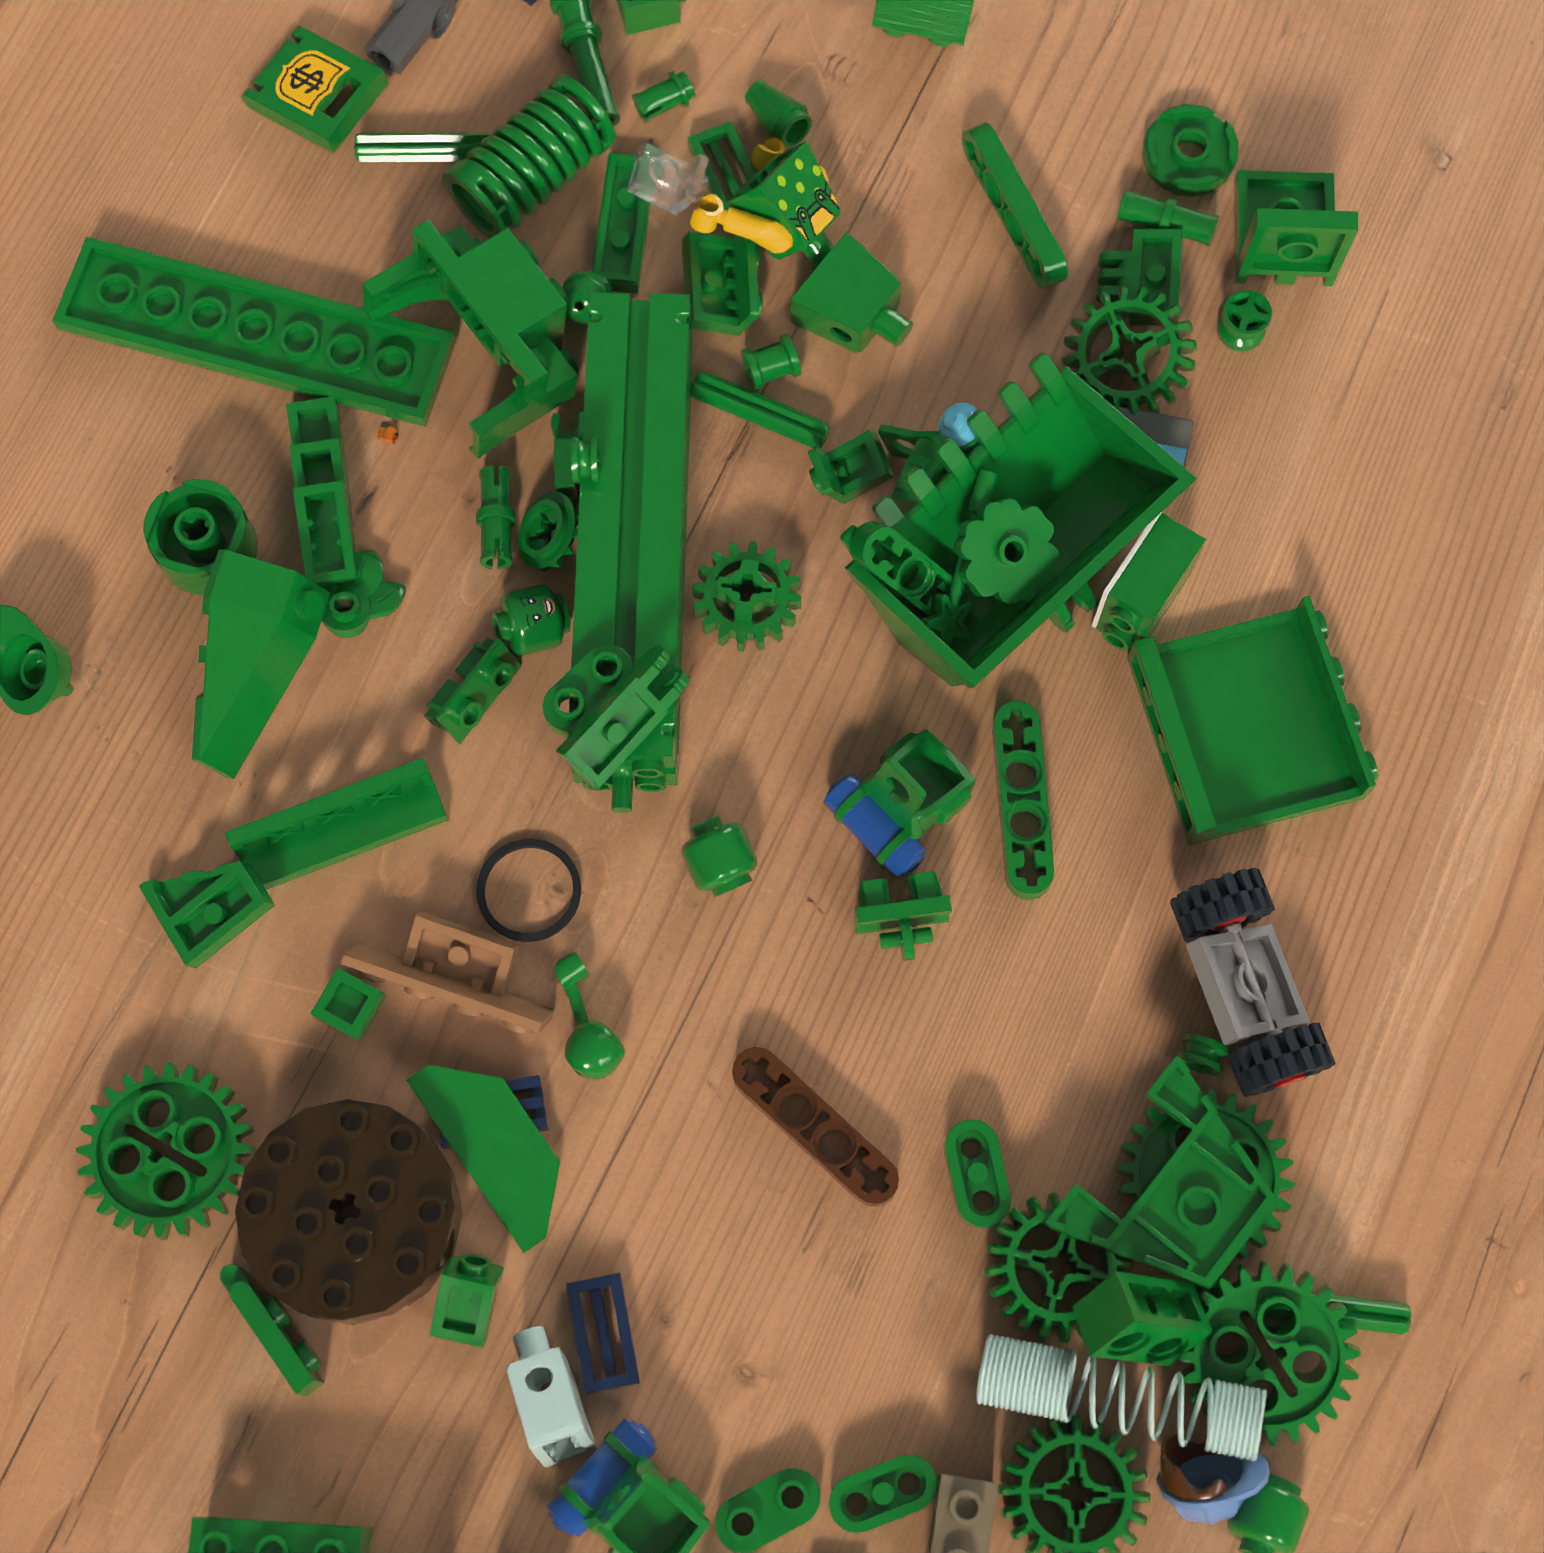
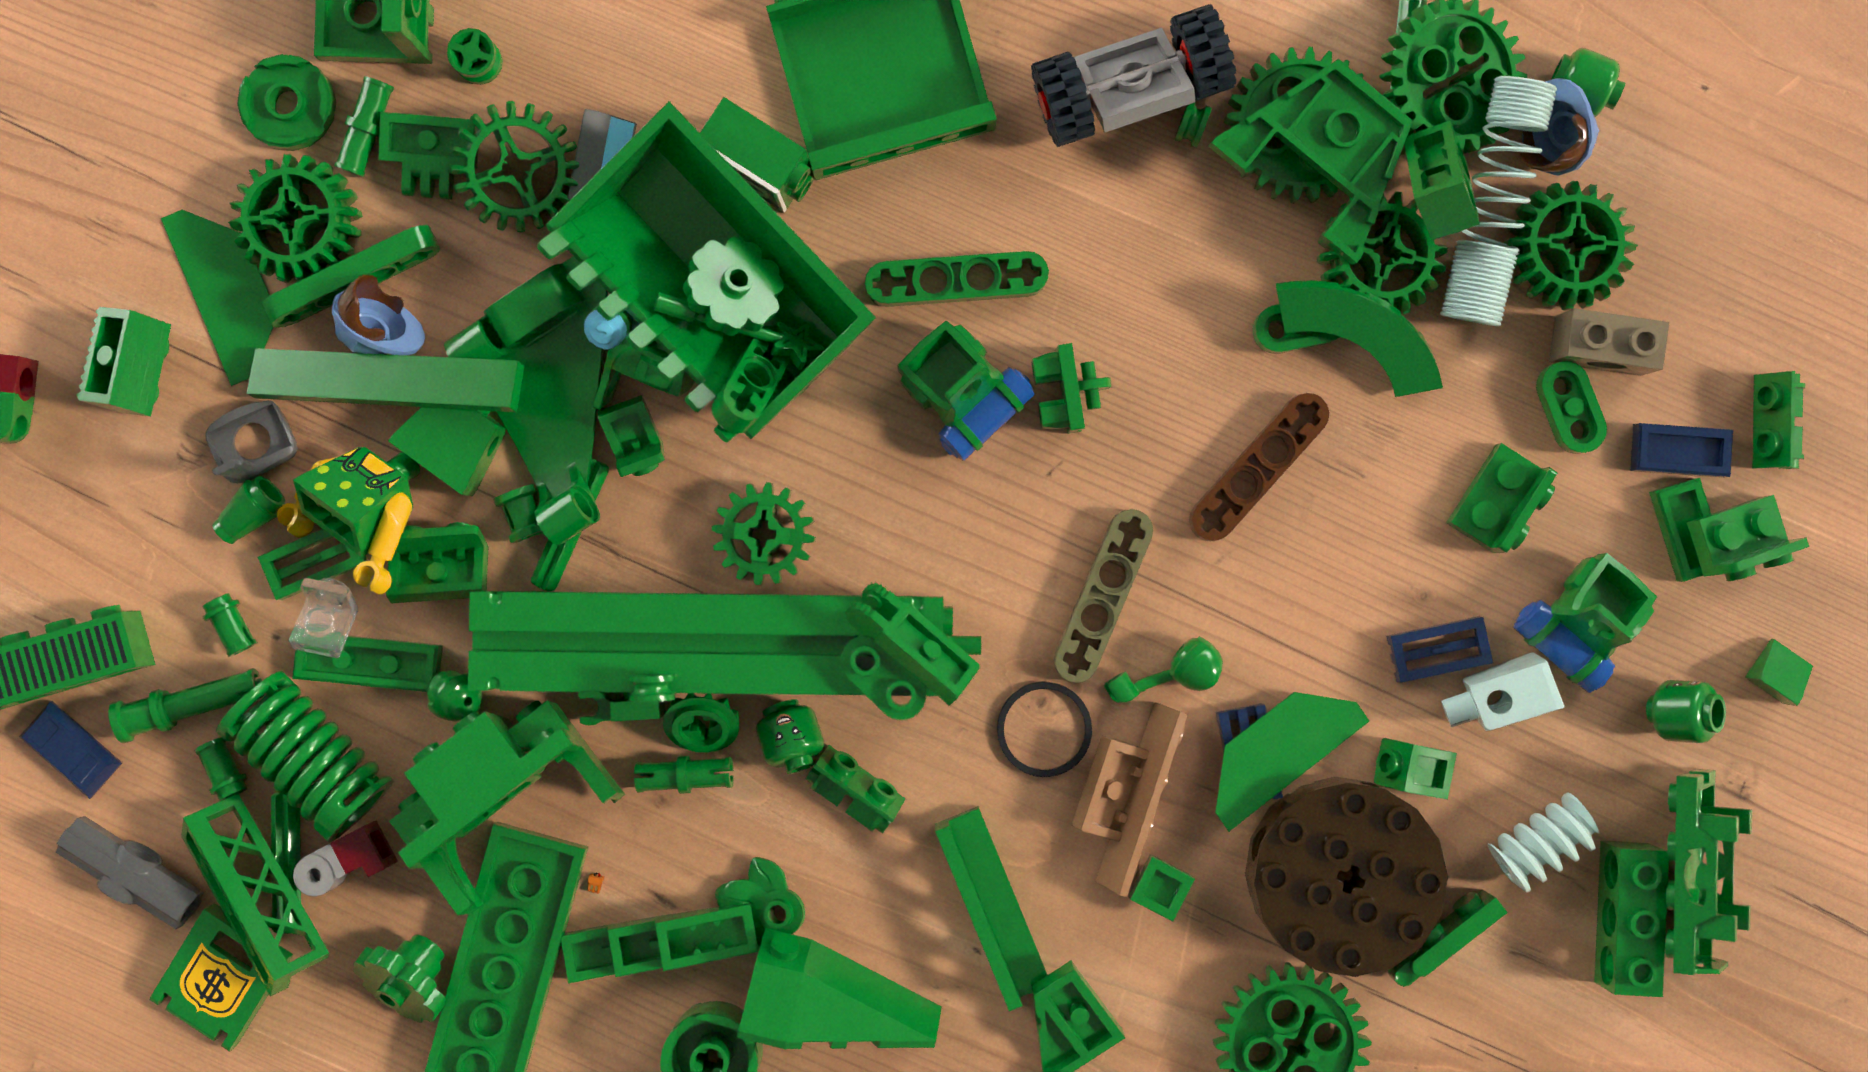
camera: 95 degrees left, 15 degrees up
green head [681,816,758,897] -> none
green plate [715,1468,820,1553] -> none
none -> green sticker [161,209,273,386]
none -> green fence [181,793,329,997]
none -> green pin [195,737,248,801]
none -> dark grey piece [206,400,298,483]
none -> green gear [228,154,363,283]
none -> green tile [247,348,524,412]
none -> leg [293,820,398,897]
none -> medium blue piece [332,275,425,355]
none -> green plant [353,934,446,1023]
none -> green panel [444,256,608,545]
none -> olive beam [1054,509,1153,683]
none -> green tile [1276,280,1443,397]
none -> green bracket [1446,443,1558,553]
none -> light aqua piece [1487,792,1599,893]

